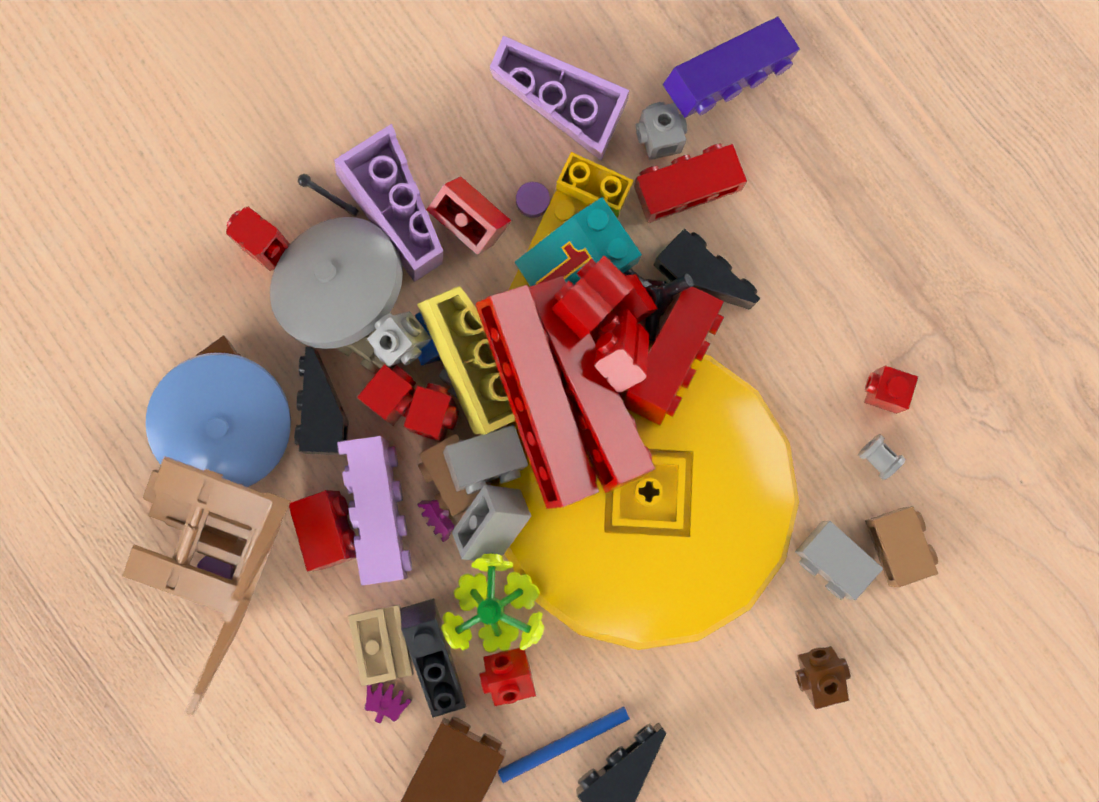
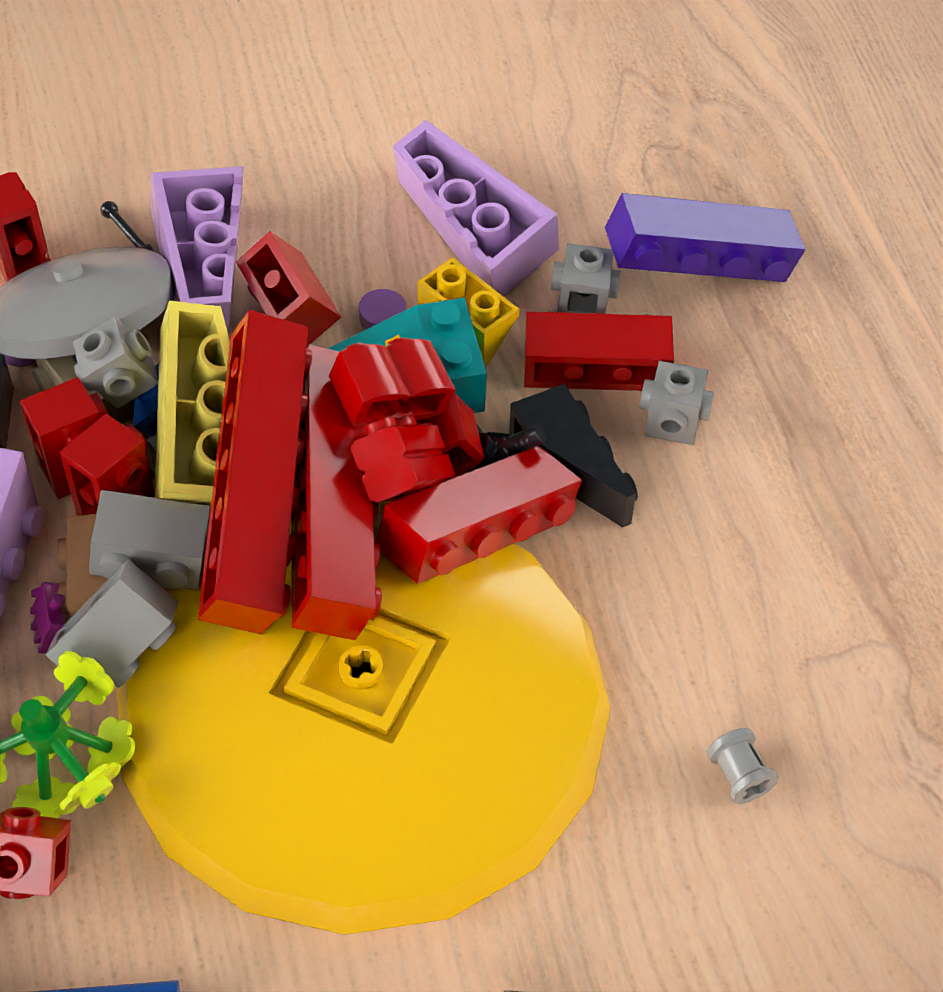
camera: 25 degrees right, 30 degrees down
light grey brick [795,521,883,600] -> none
red brick [864,365,919,414] -> none
medium nougat brick [865,506,938,588] -> none
none -> light grey brick [639,361,714,445]

